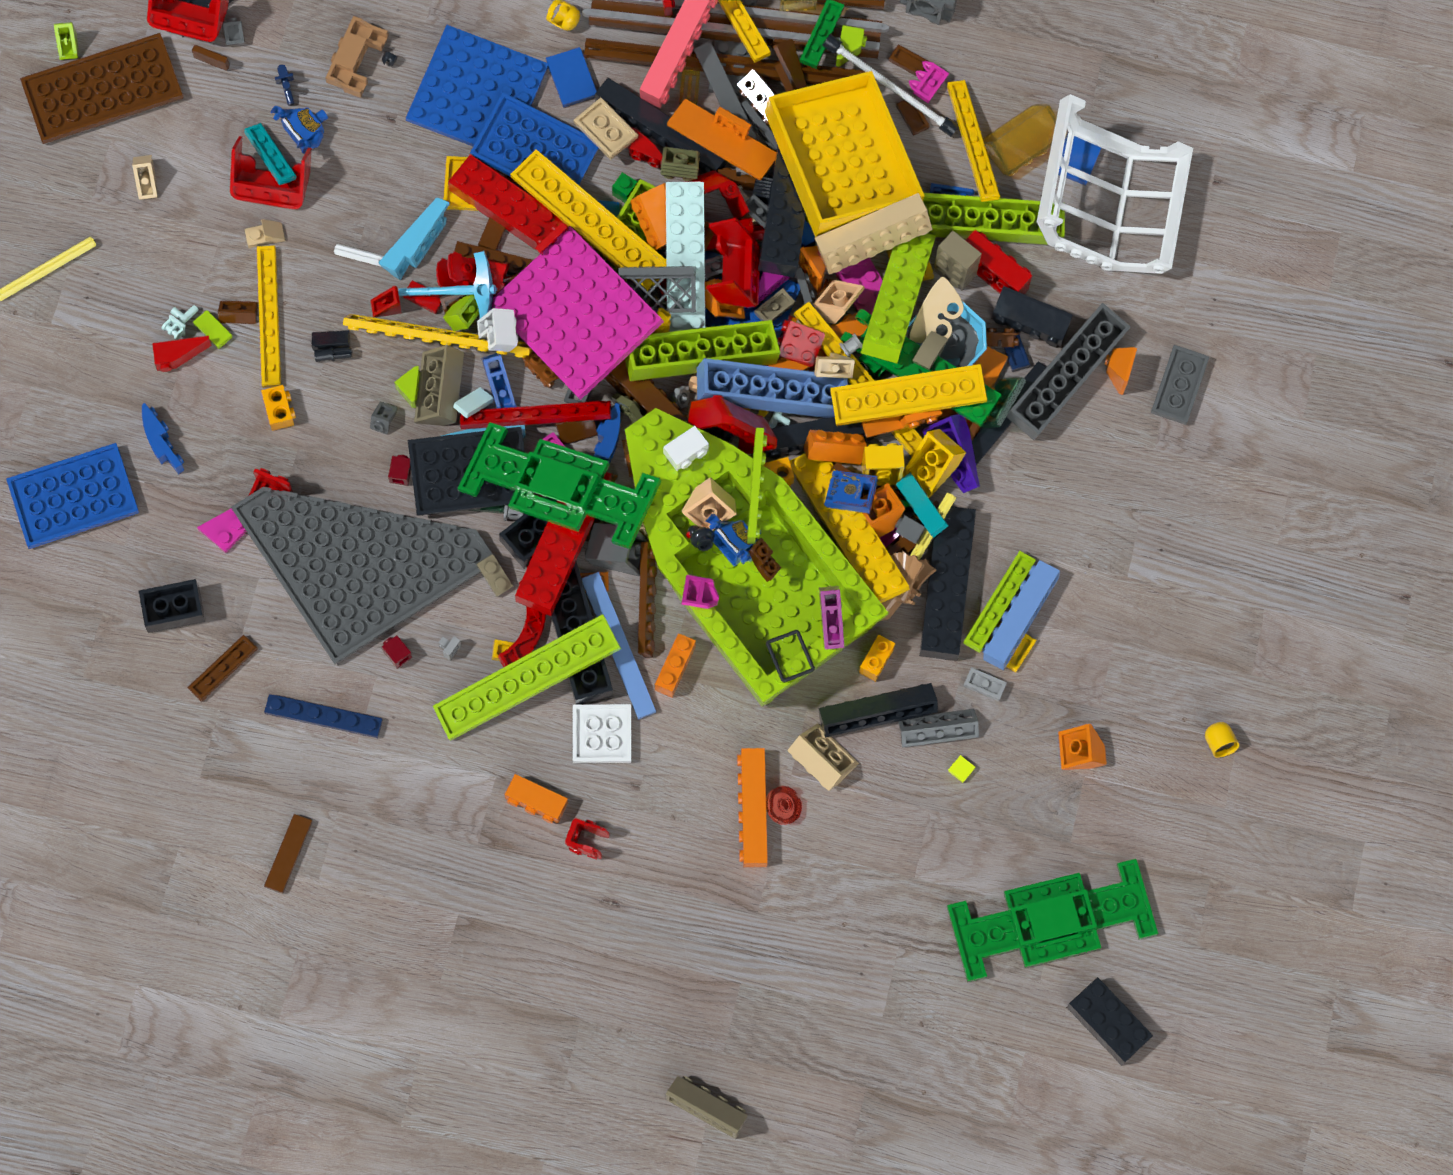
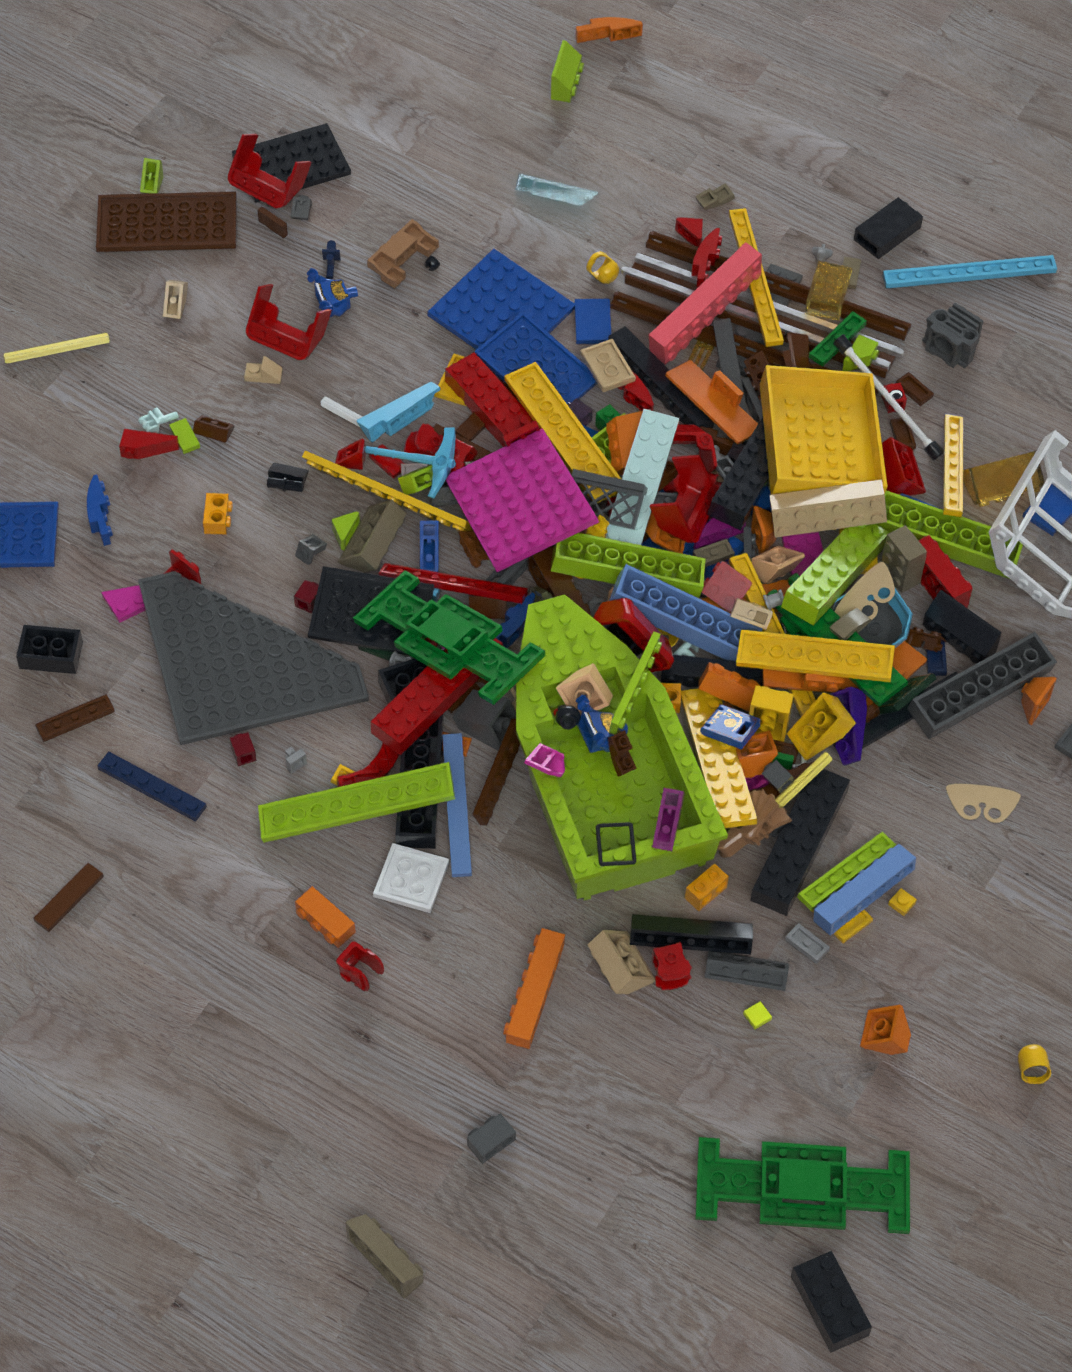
camera: 20 degrees right, 15 degrees down
teal tile [244,123,296,186] -> none
yellow tile [257,245,281,388] -> none
light aqua tile [453,387,494,418] -> none
dark tan plate [476,554,513,597] -> none
white brick [477,308,518,352] -> none
orange brick [655,633,696,698] -> none
olive brick [660,147,700,181] -> none
white brick [663,426,708,471] -> none
clear red tile [766,786,802,825] -> none
teal tile [896,473,948,538] -> none
dark pink plate [909,61,949,103] -> none
none -> dark grey brick [467,1113,516,1164]
none -> clear purple brick [567,398,593,426]
none -> red piece [652,942,692,990]
none -> red brick [881,382,907,413]
none -> red slope [882,437,926,496]
none -> yellow plate [888,888,917,916]
none -> tan piece [946,784,1021,823]

